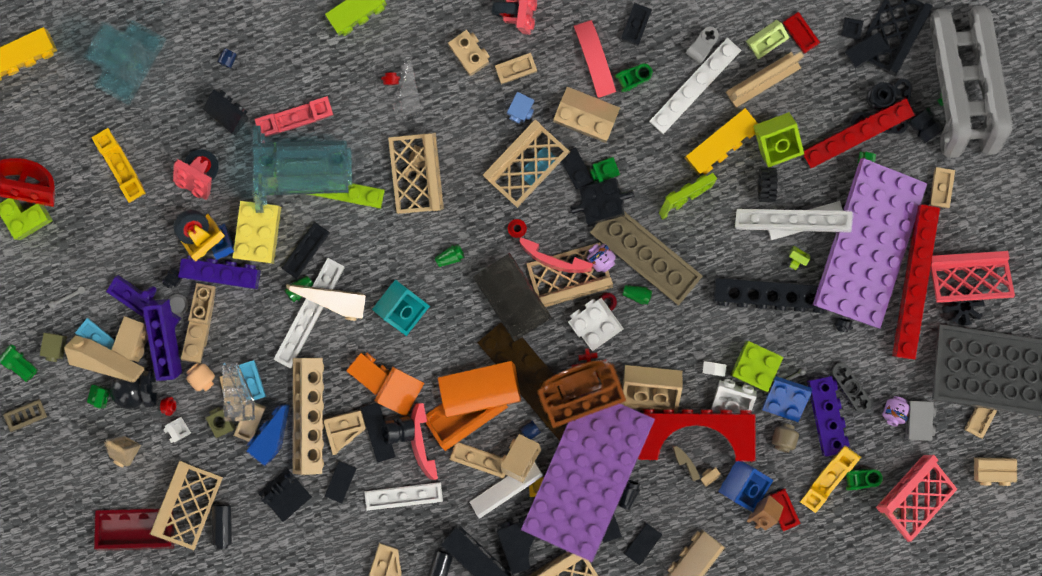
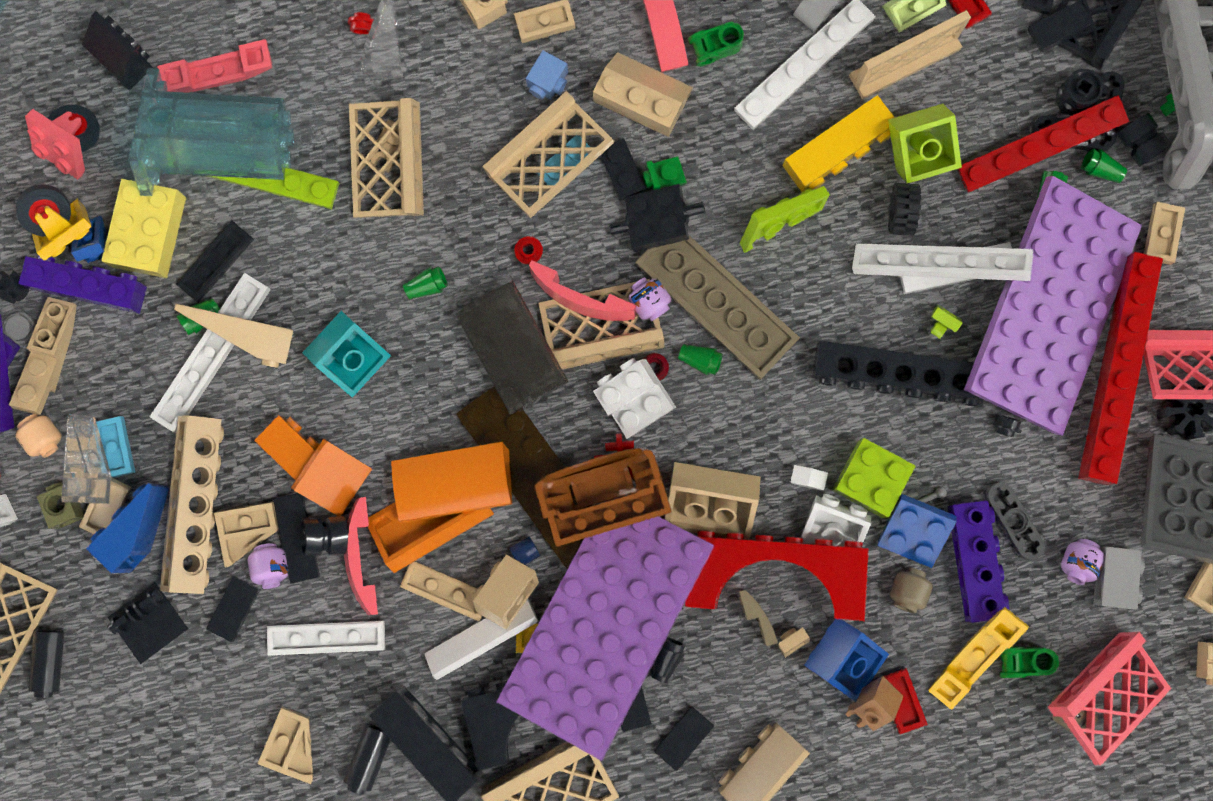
camera: 15 degrees right, 5 degrees down
none -> lavender head [247,543,289,589]
none -> green cone [1081,149,1127,183]

